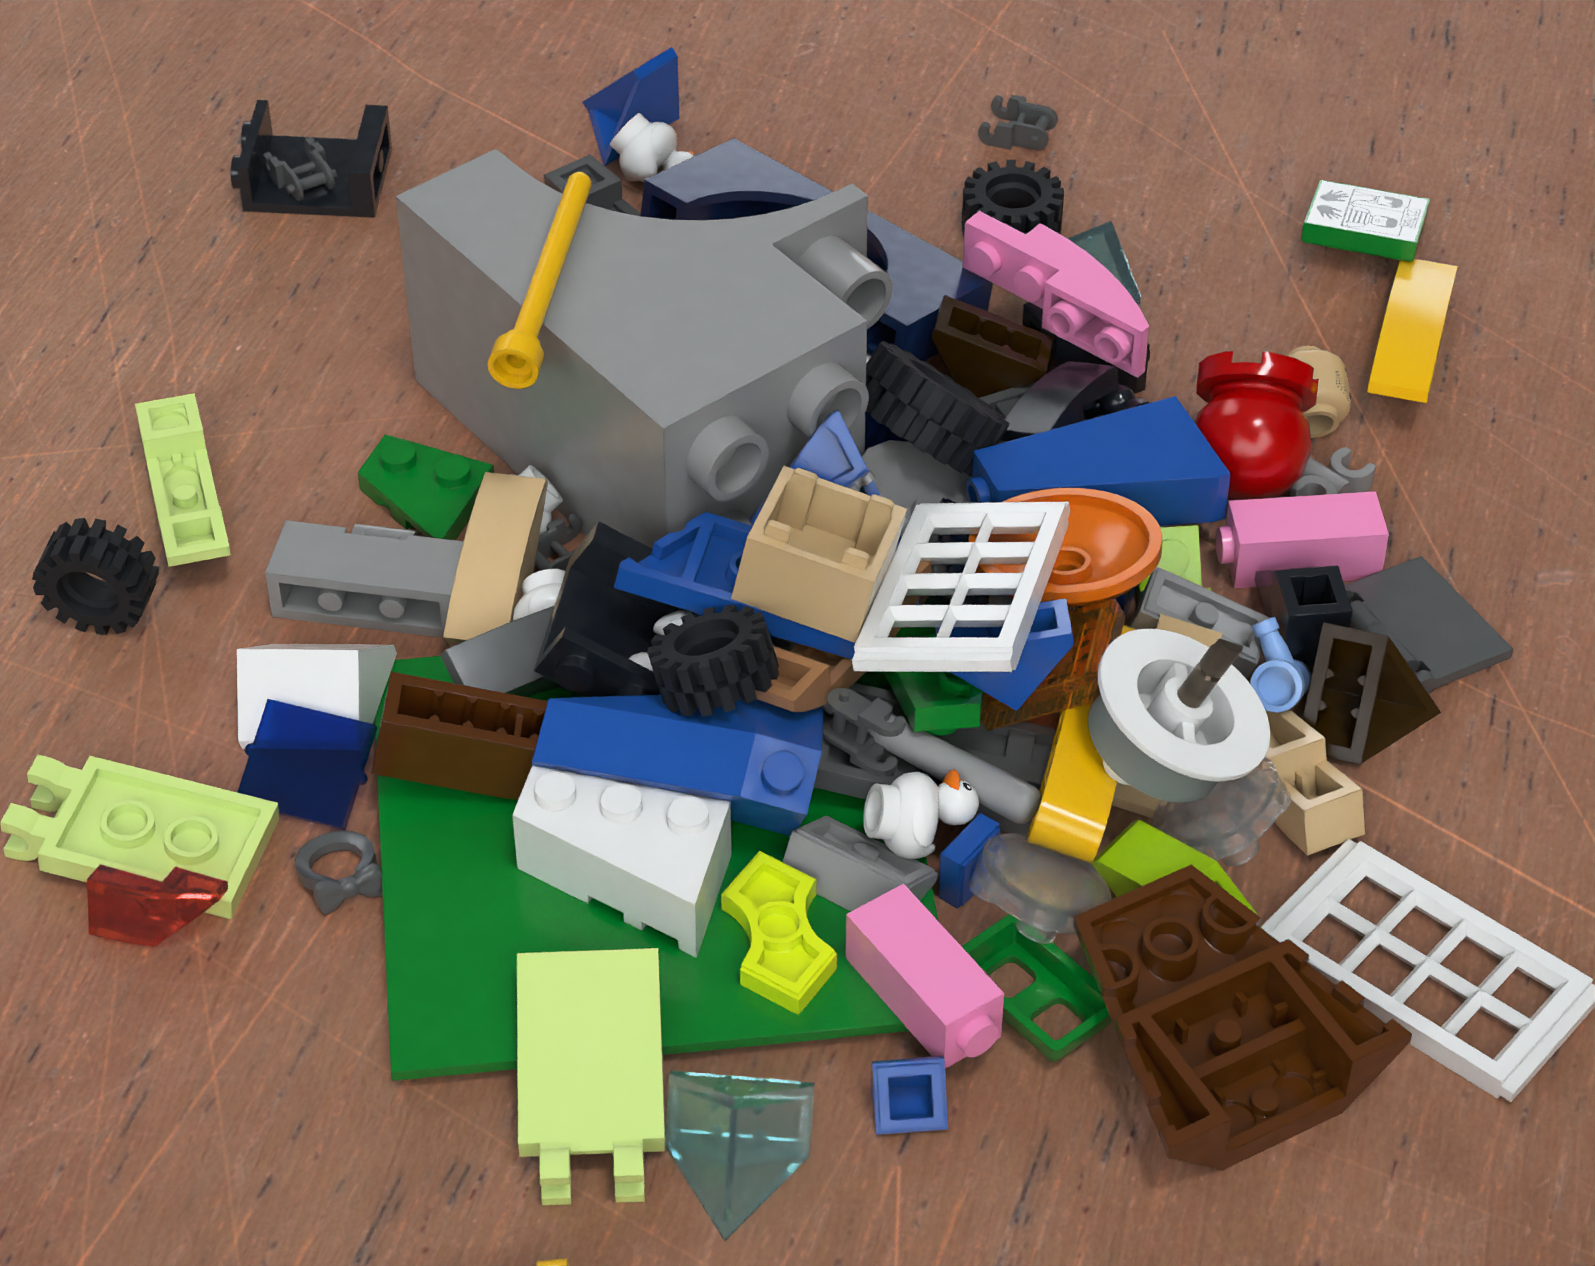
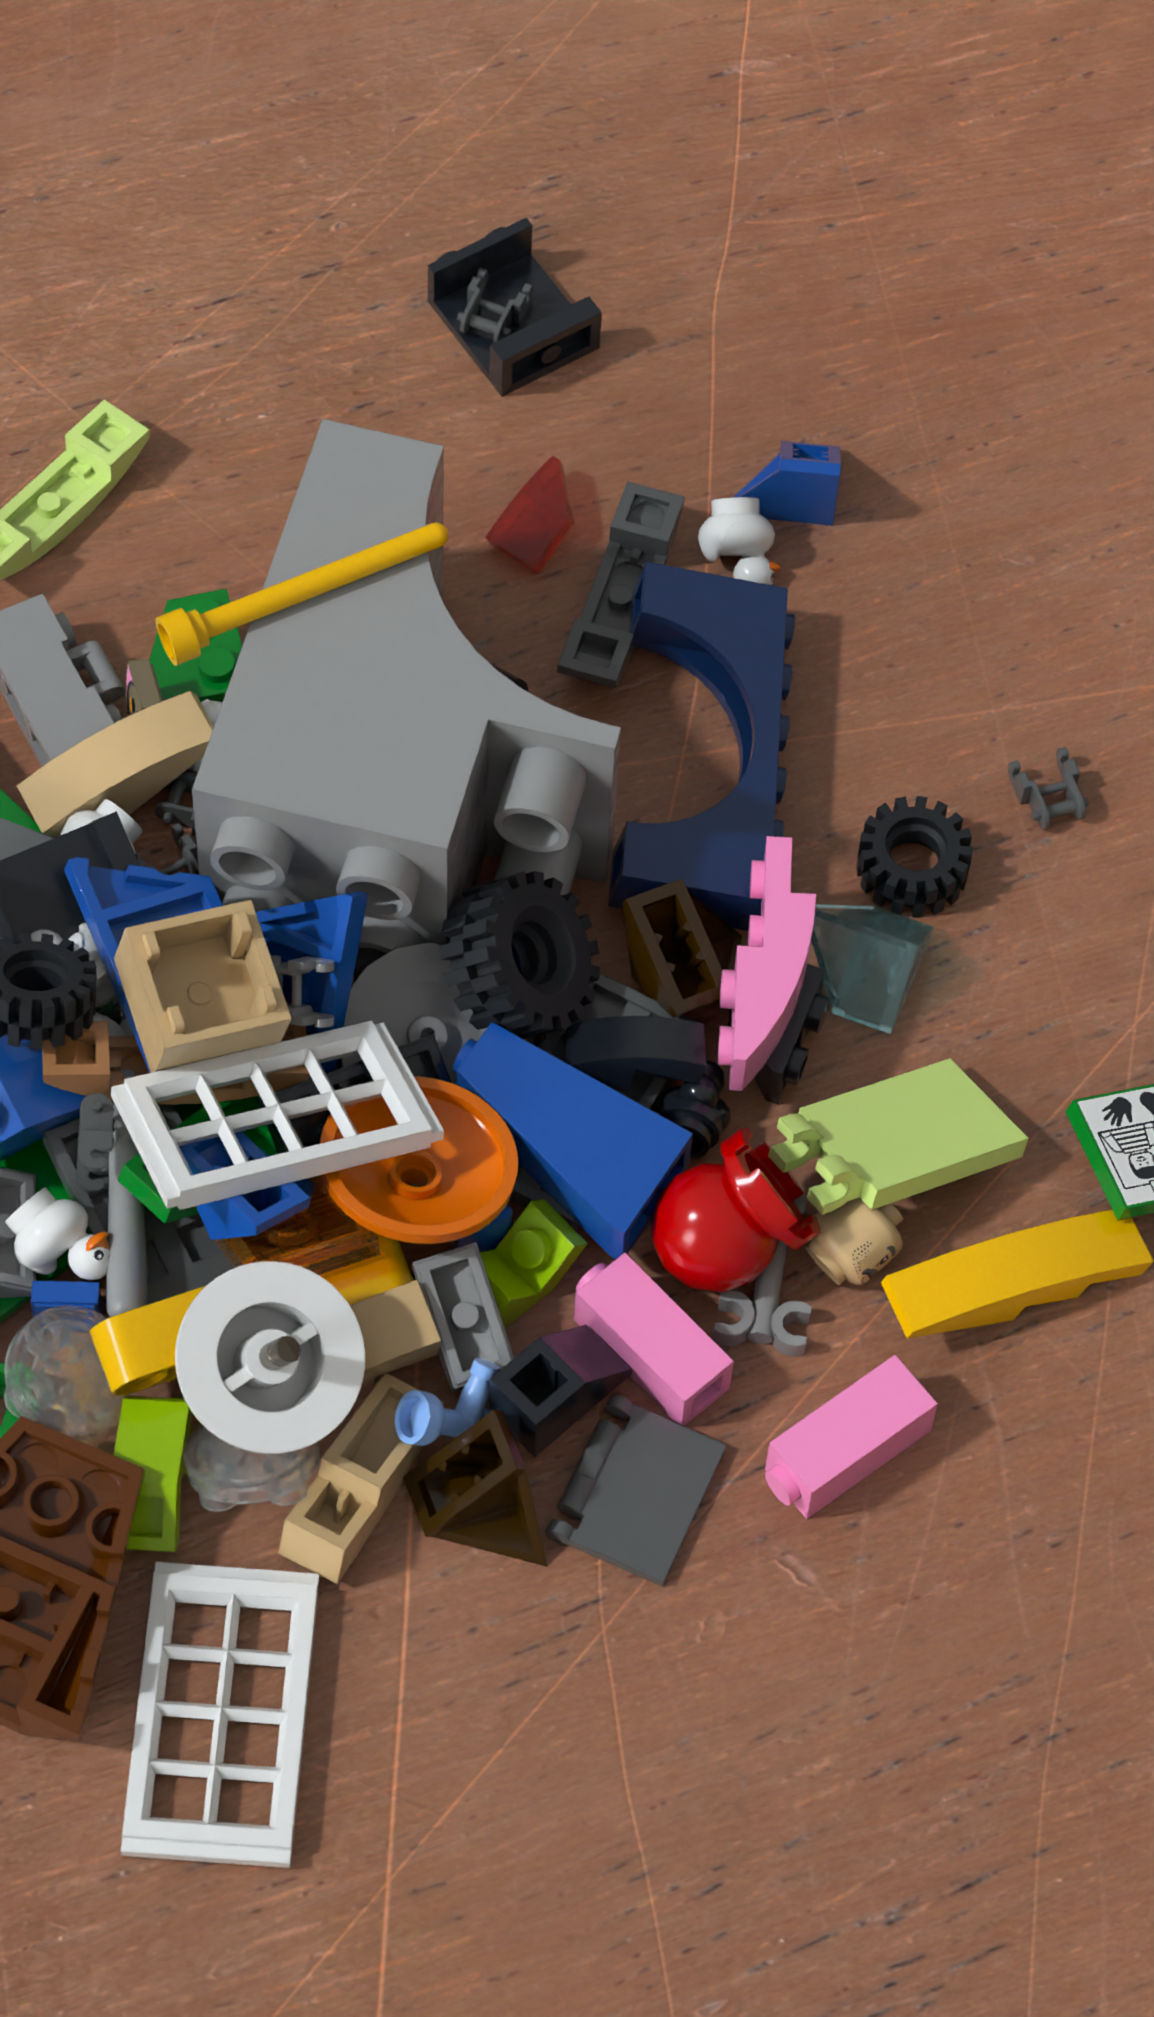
camera: 50 degrees right, 15 degrees up
none -> dark tan tile [126,659,163,716]
none -> bright pink brick [765,1355,938,1519]
none -> yellowish green tile [768,1058,1029,1215]

